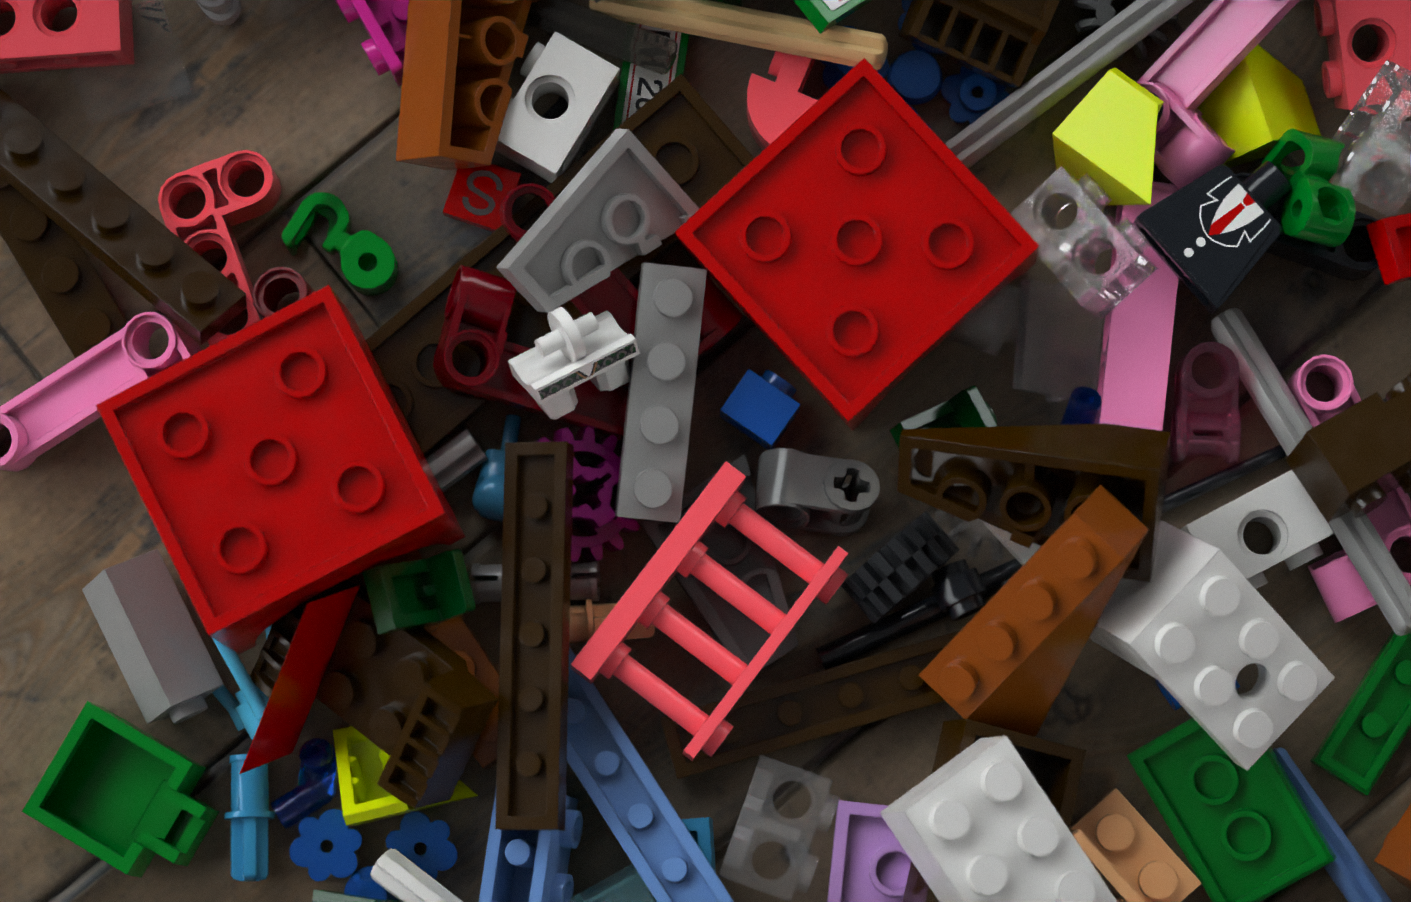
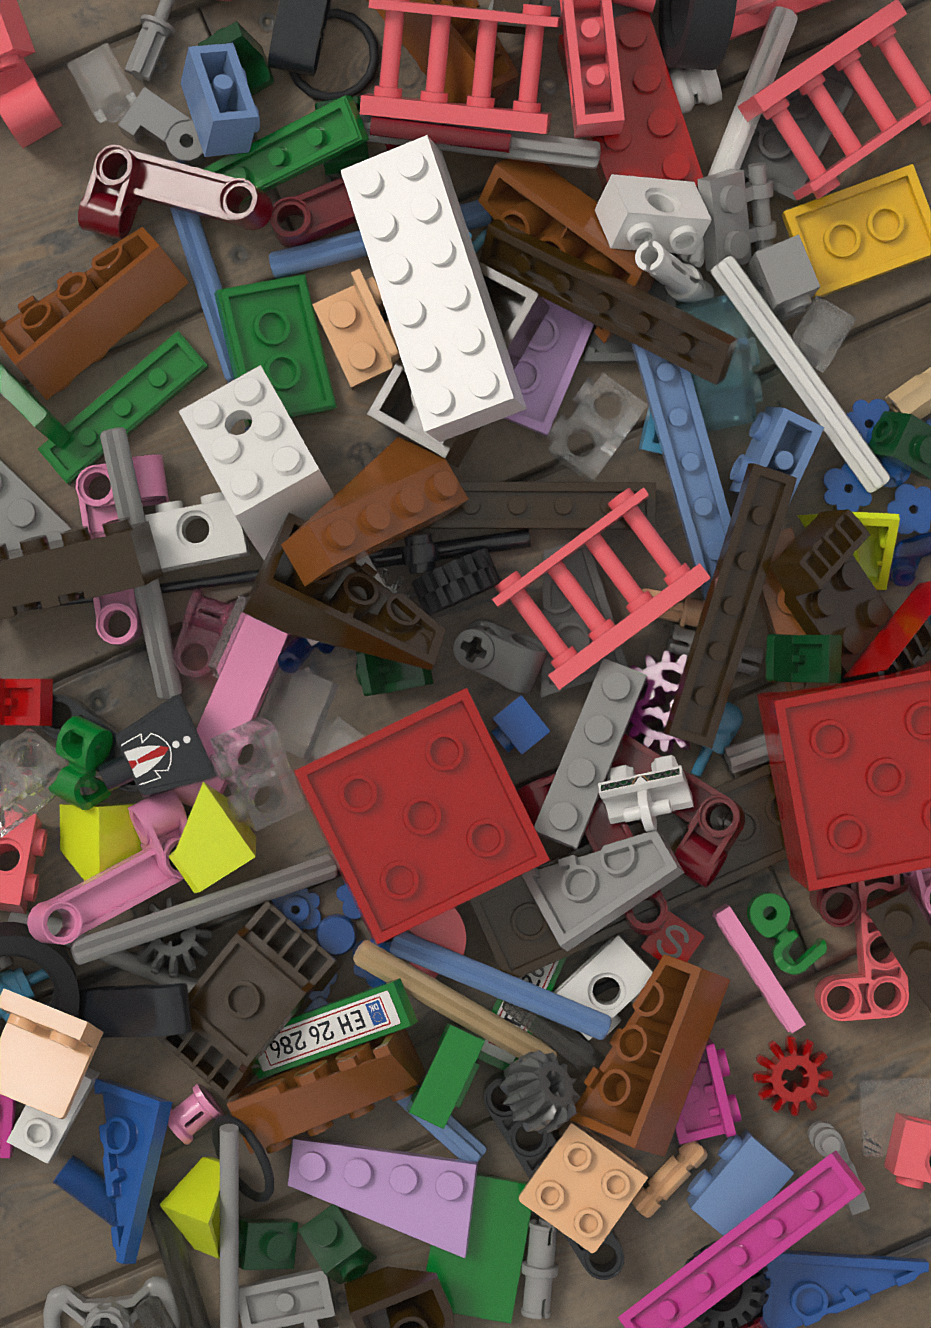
camera: 165 degrees left, 5 degrees up
none -> clear piece [208,594,247,678]
none -> medium blue axle [390,931,612,1040]
none -> bright pink tile [712,903,806,1033]
none -> red gear [752,1035,833,1116]

